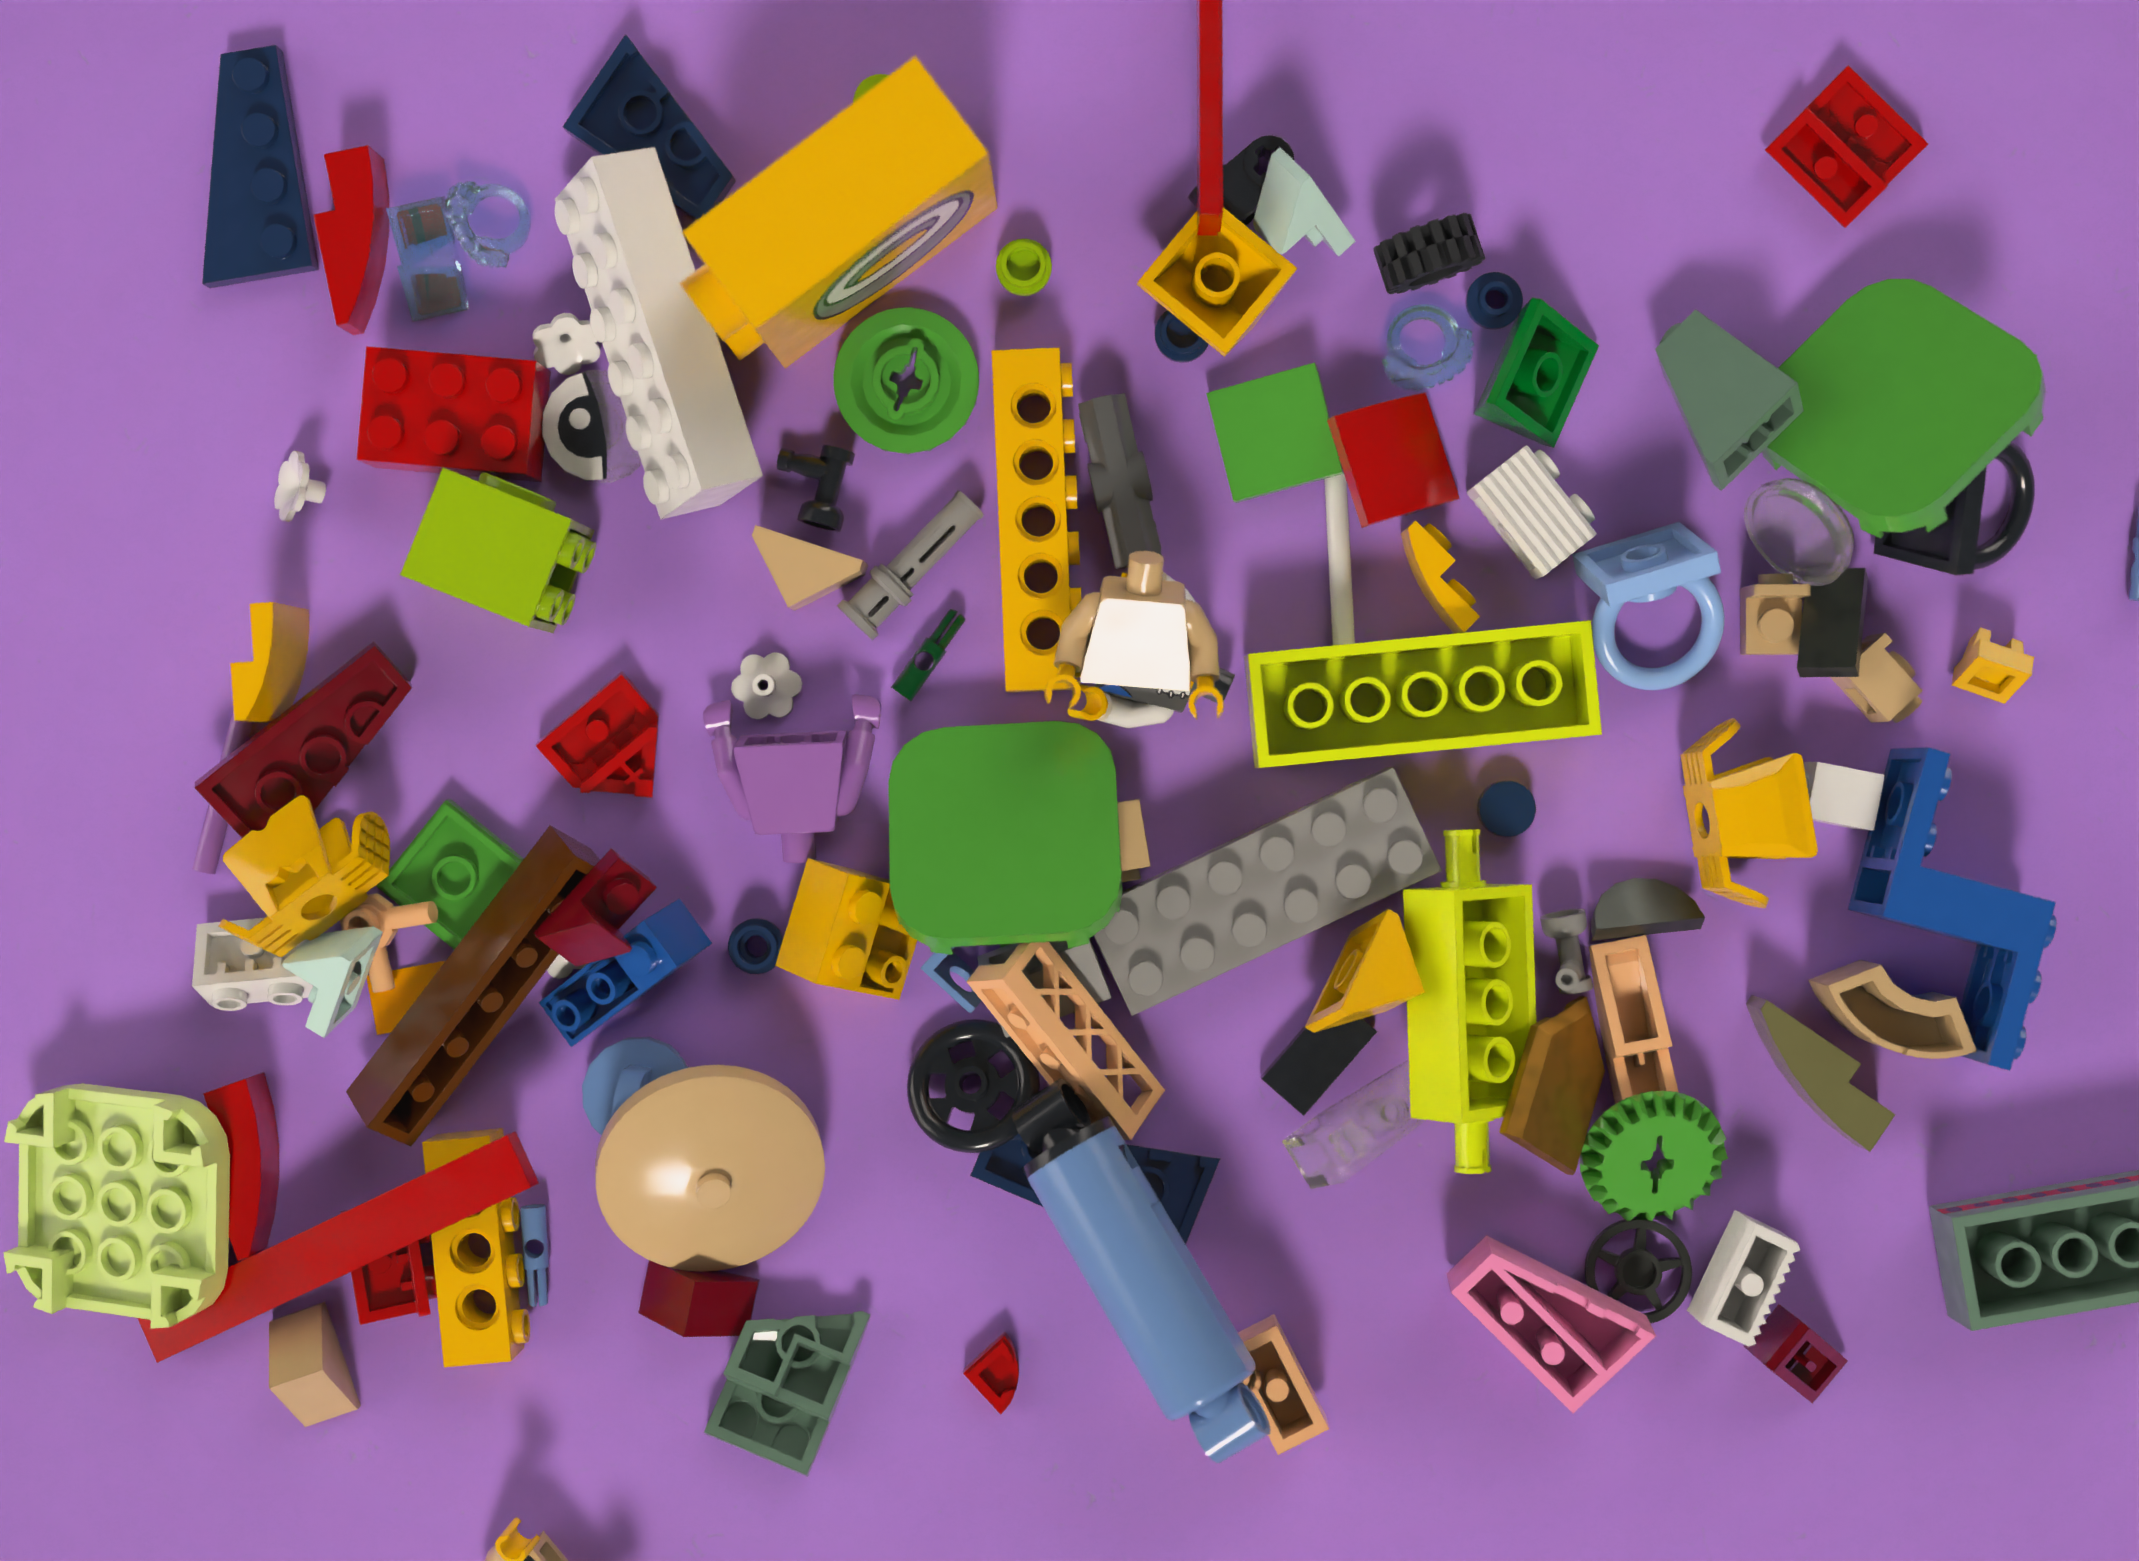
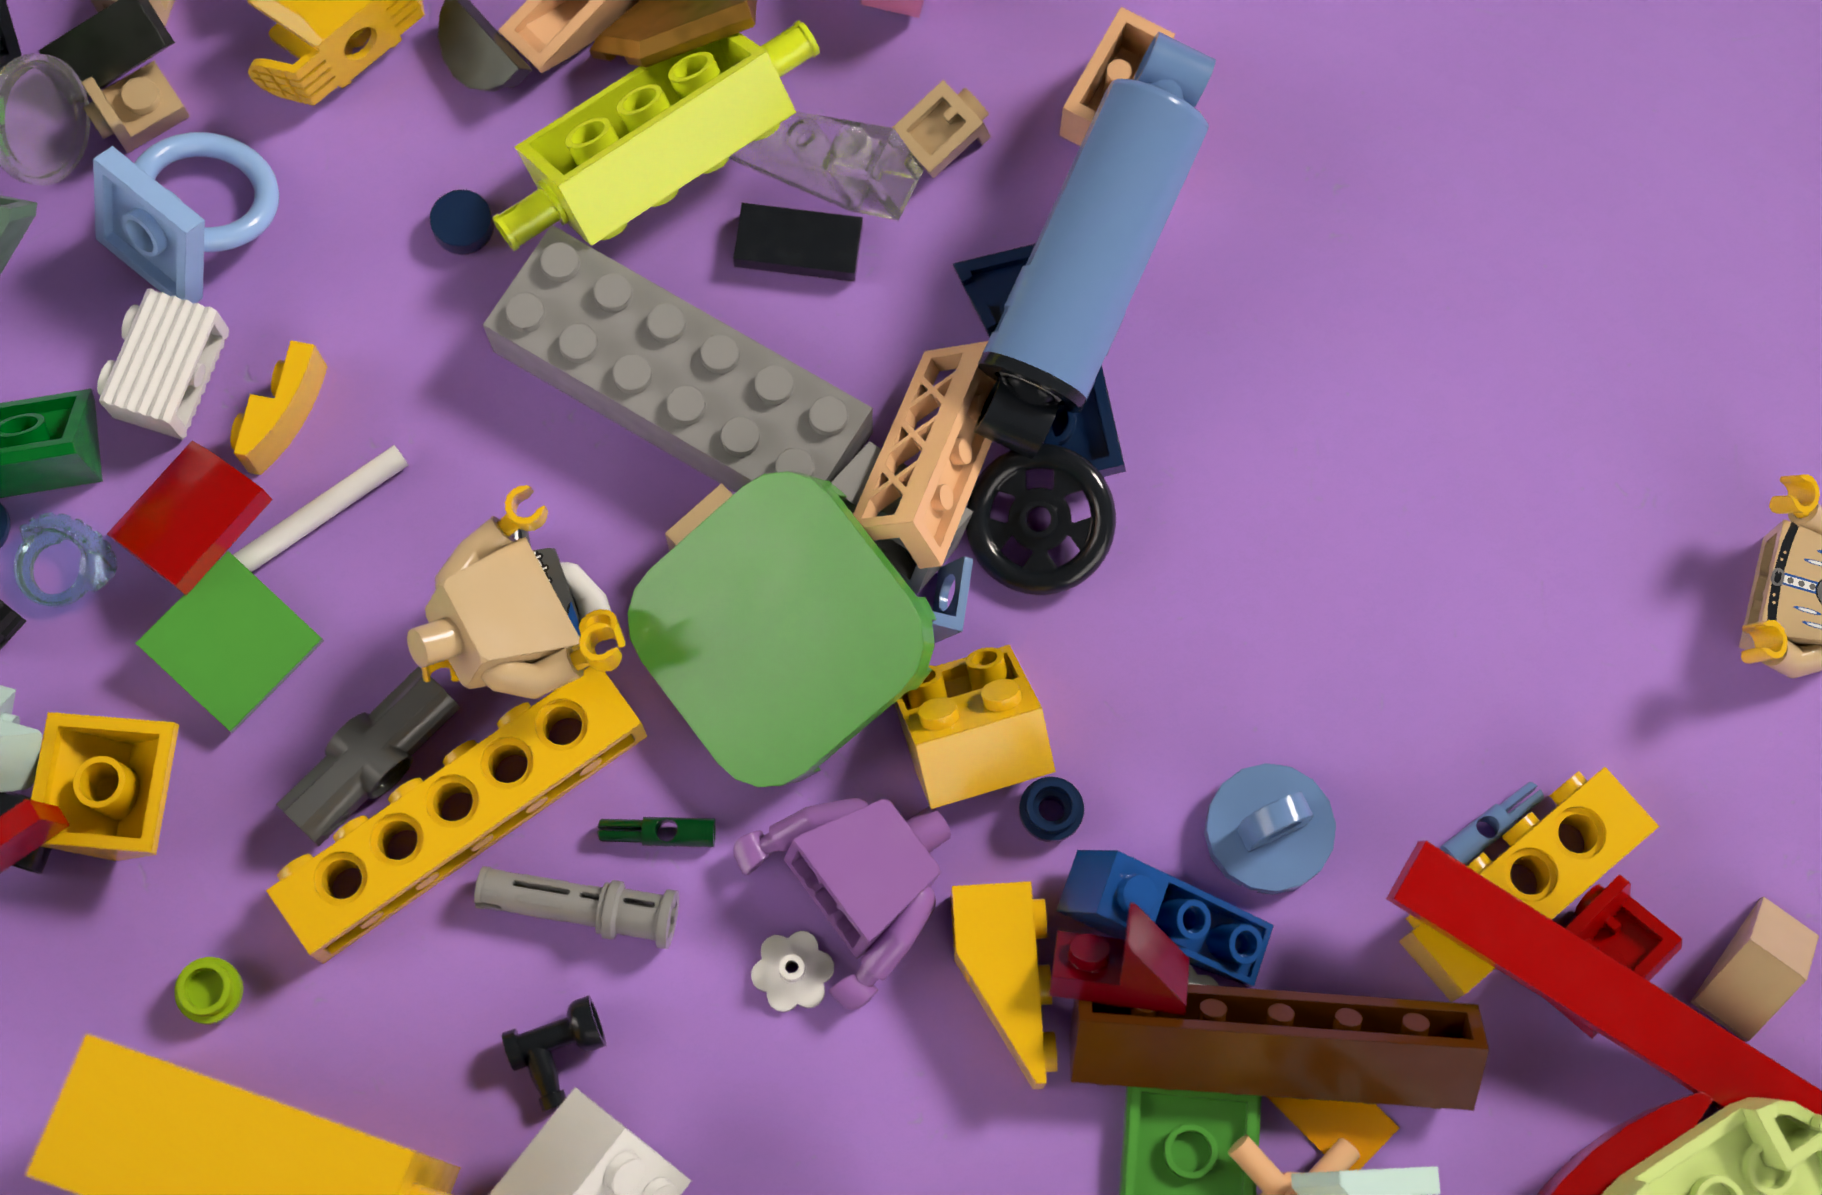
camera: 125 degrees left, 15 degrees down
red slope [536,672,659,798] -> none
tan dish [595,1065,825,1272] -> none
dark red slope [638,1260,760,1337] -> none
sand green slope [704,1311,871,1477] -> none
tan slope [752,525,868,611] -> none
bright green gear [833,307,980,455] -> none
red tile [963,1332,1019,1415] -> none
dark blue plate [1154,310,1209,363] -> none
neon yellow brick [1244,620,1602,768] -> none
yellow slope [1305,909,1425,1033] -> none
light grey piece [1540,909,1593,994] -> none
none -> tan bracket [890,80,991,179]
none -> yellow slope [950,881,1058,1090]

